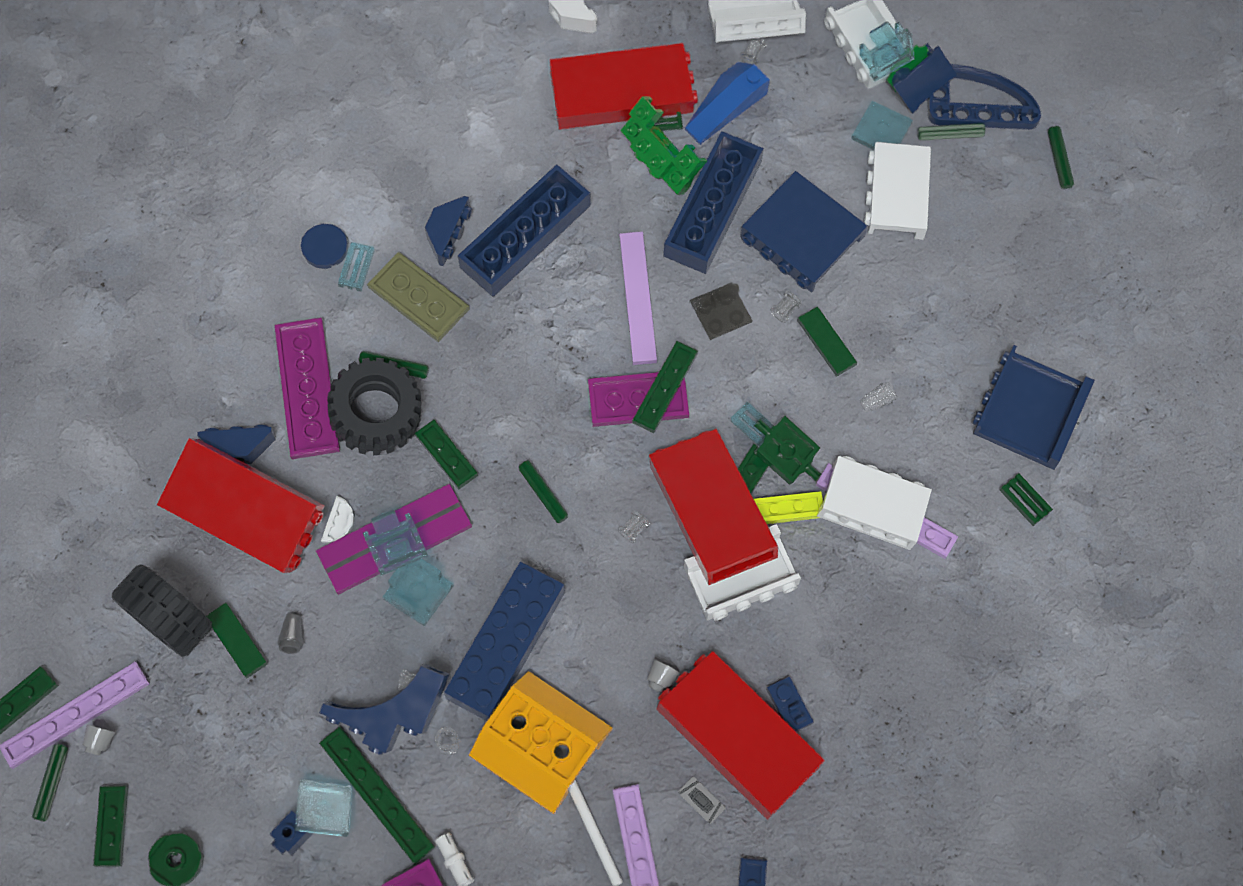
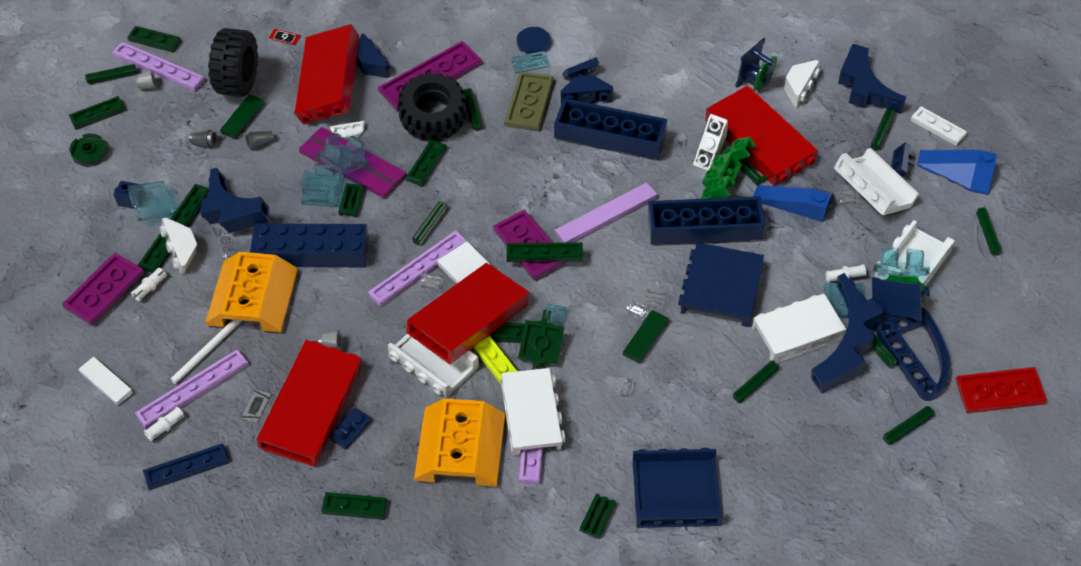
camera: 65 degrees right, 15 degrees down
clear smoke hinge [689,282,753,340] -> none
none -> white slope [159,218,197,275]
none -> flat silver cone [189,130,217,147]
none -> sticker [268,29,301,45]
none -> dark green tile [321,492,388,520]
none -> dark green tile [338,183,364,217]
none -> lavender tile [368,230,468,307]
none -> light orange slope [414,398,505,487]
none -> white tile [437,241,490,284]
none -> dark blue plate [562,57,599,81]
none -> clear bush [626,299,651,322]
none -> white slope [693,114,728,170]
none -> dark green axle [733,360,779,403]
none -> piece [735,38,777,91]
none -> dark blue arch [811,273,884,394]
none -> white pin [825,264,866,283]
none -> red tile [955,367,1047,414]

